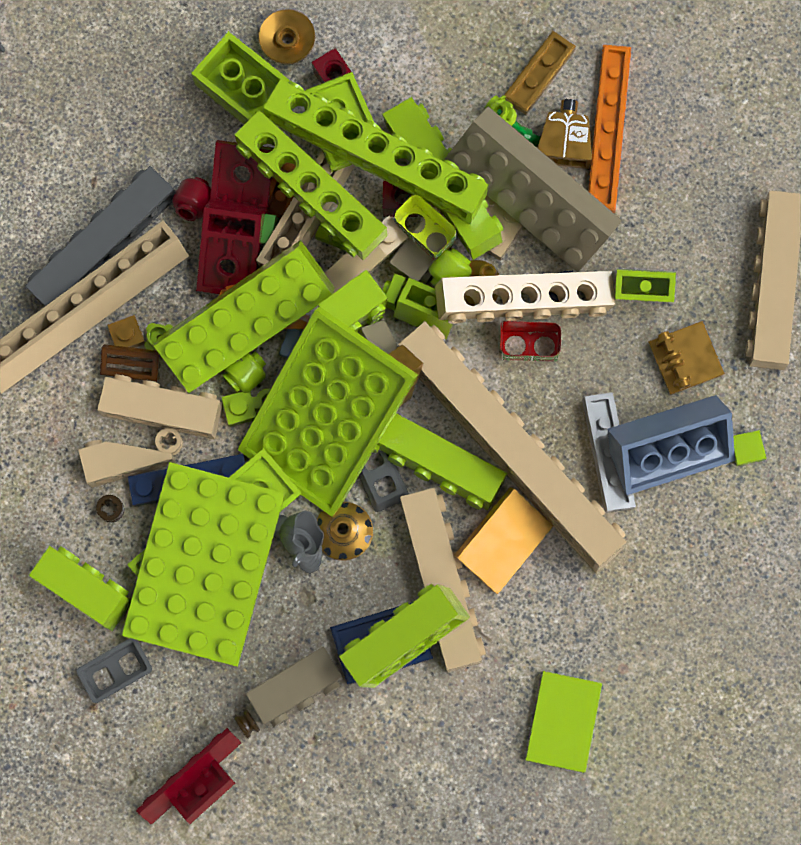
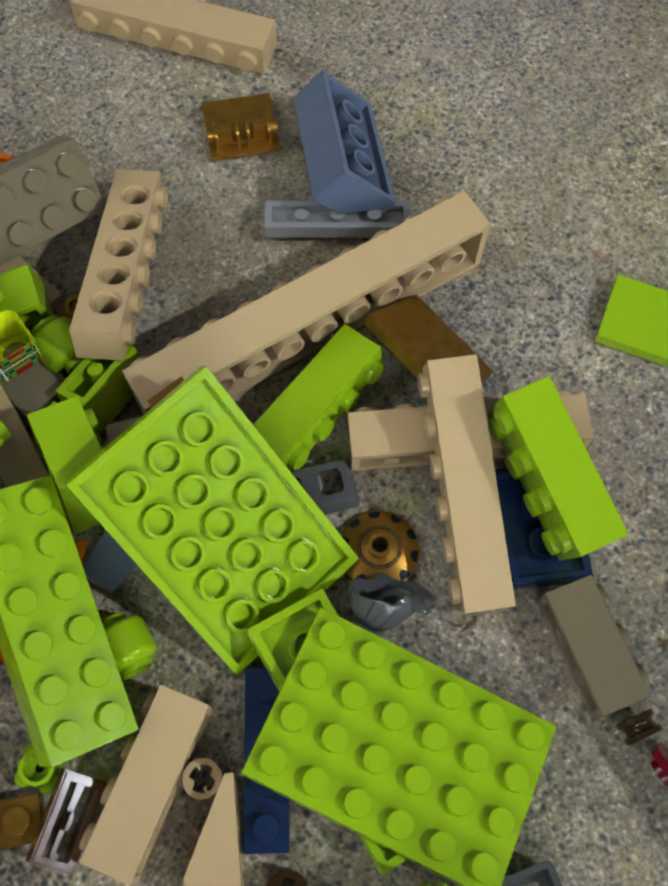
camera: 90 degrees left, 10 degrees down
lime plate [222,389,271,427] -> none
red piece [500,321,561,362] -> none
lime brick [615,268,676,302] -> none
lime tile [733,430,767,466] -> none
none -> tan brick [417,354,516,614]

